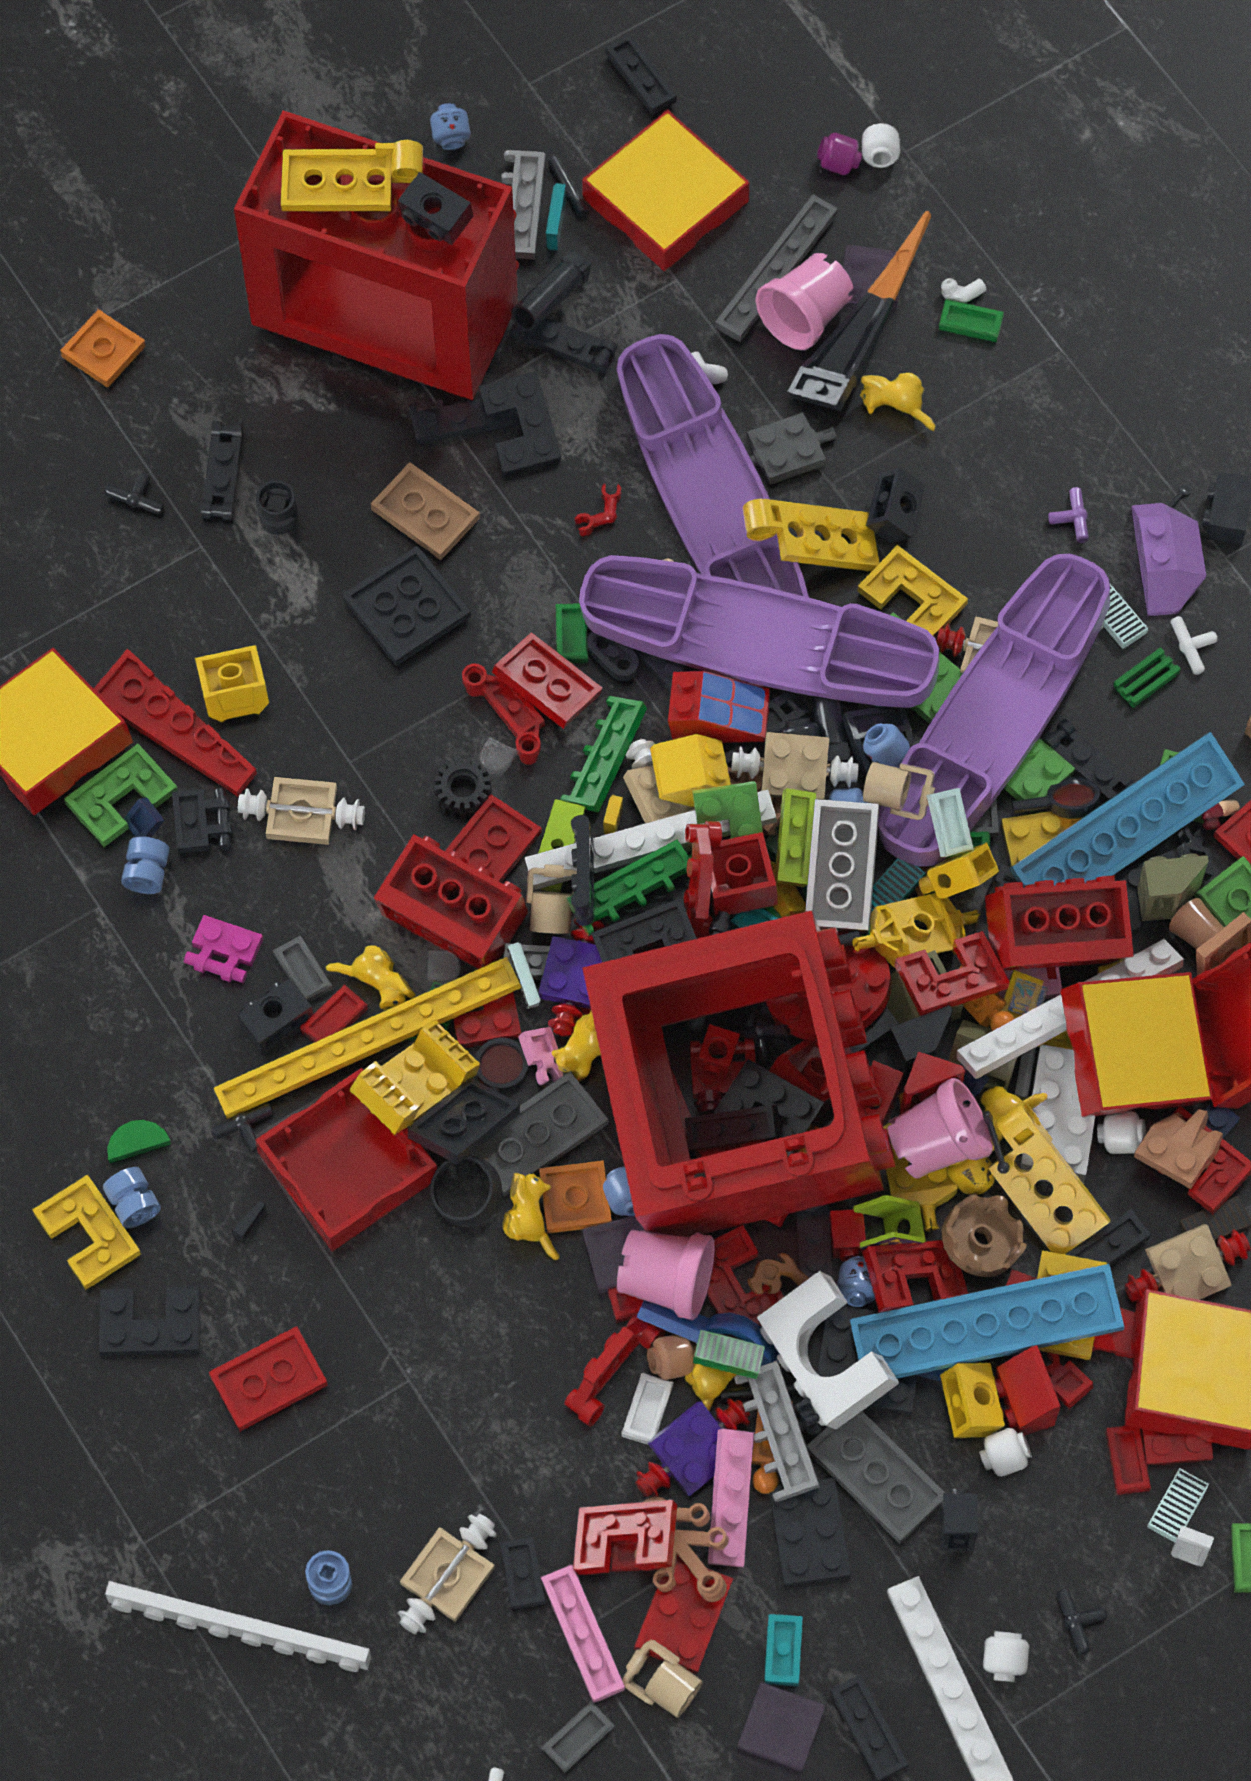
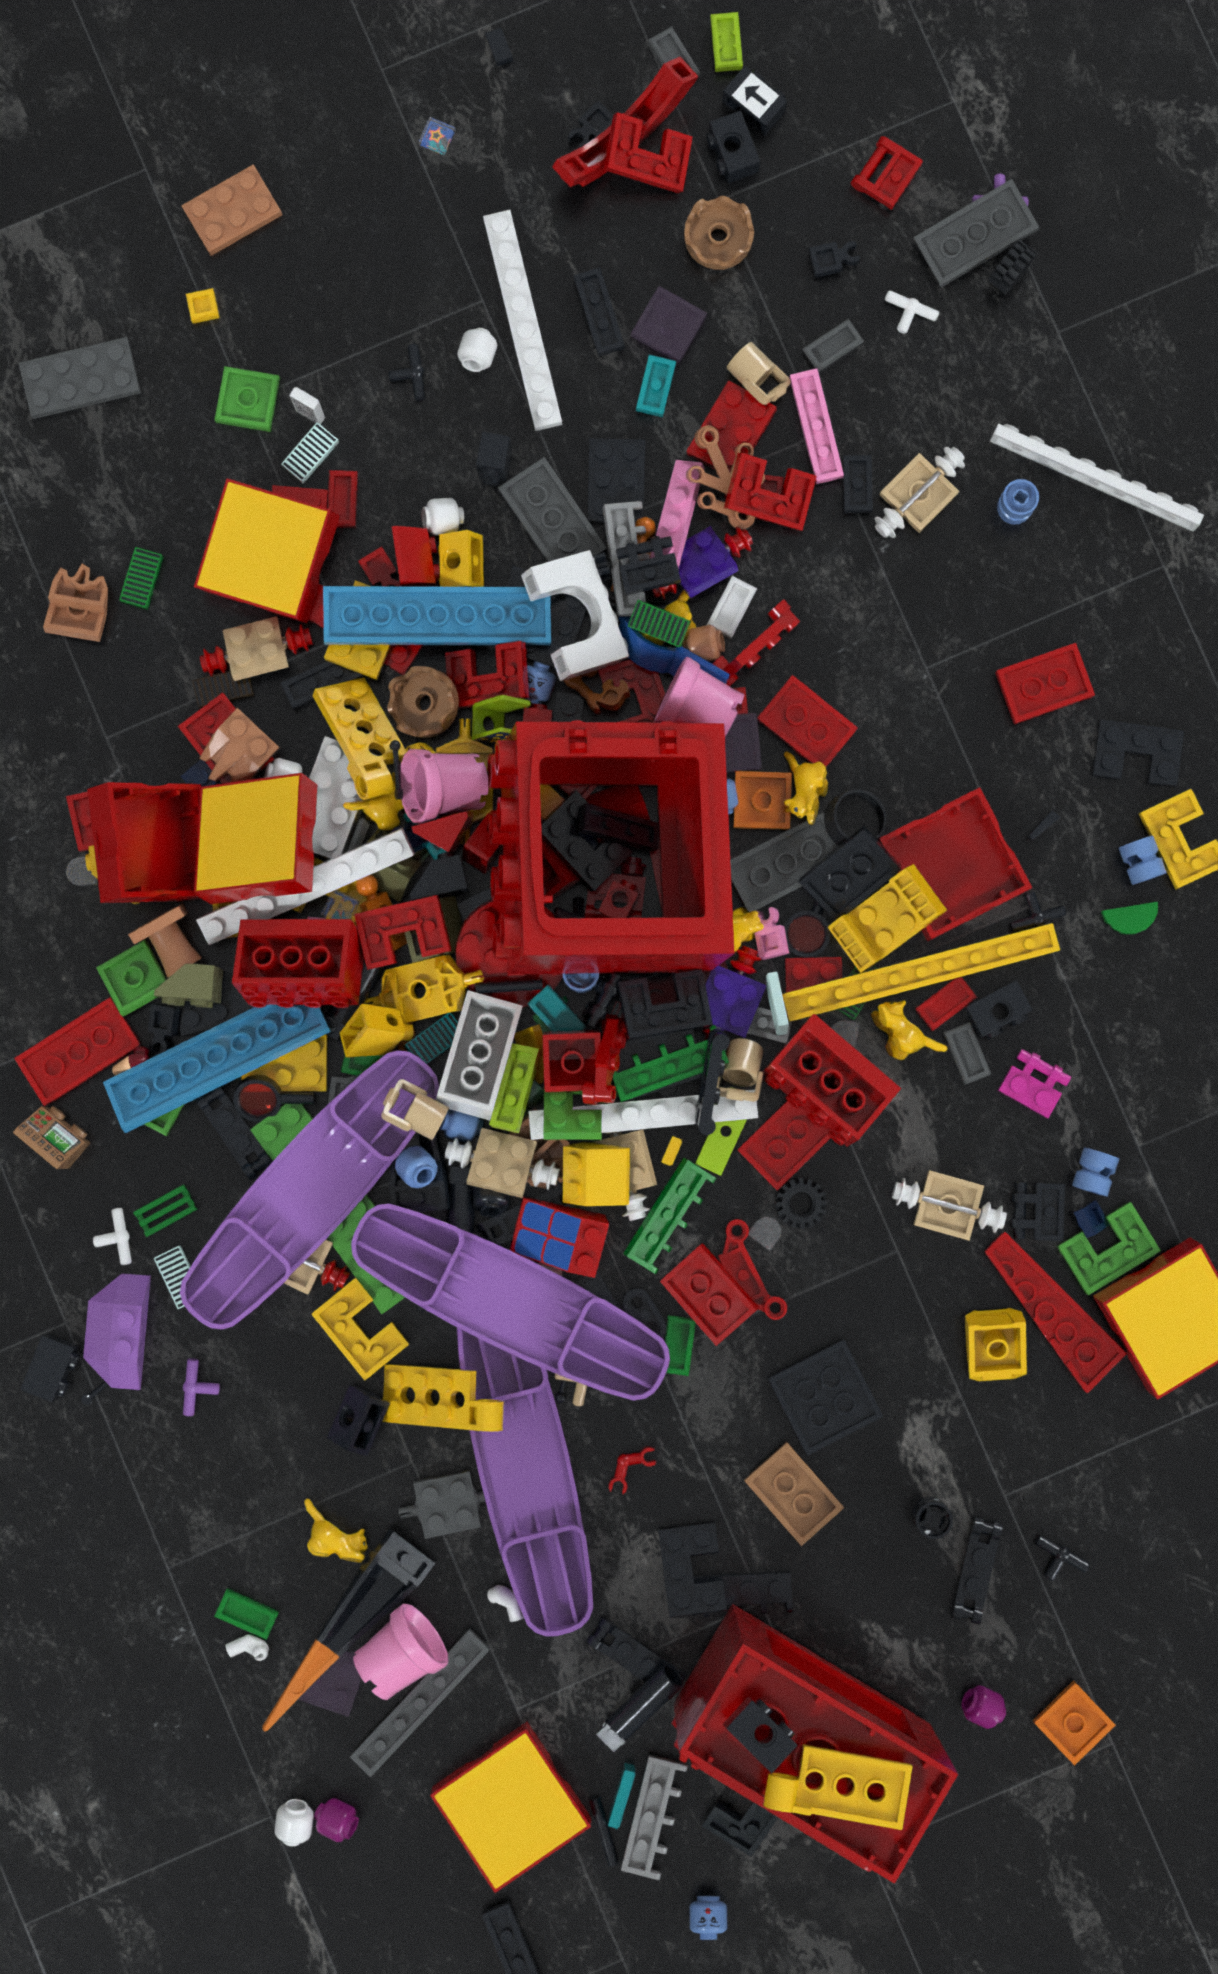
camera: 170 degrees left, 20 degrees up
light aqua tile [927,788,974,857] -> none
none -> black plate [616,536,681,596]
none -> red plate [757,675,858,767]
none -> magenta head [961,1685,1006,1729]

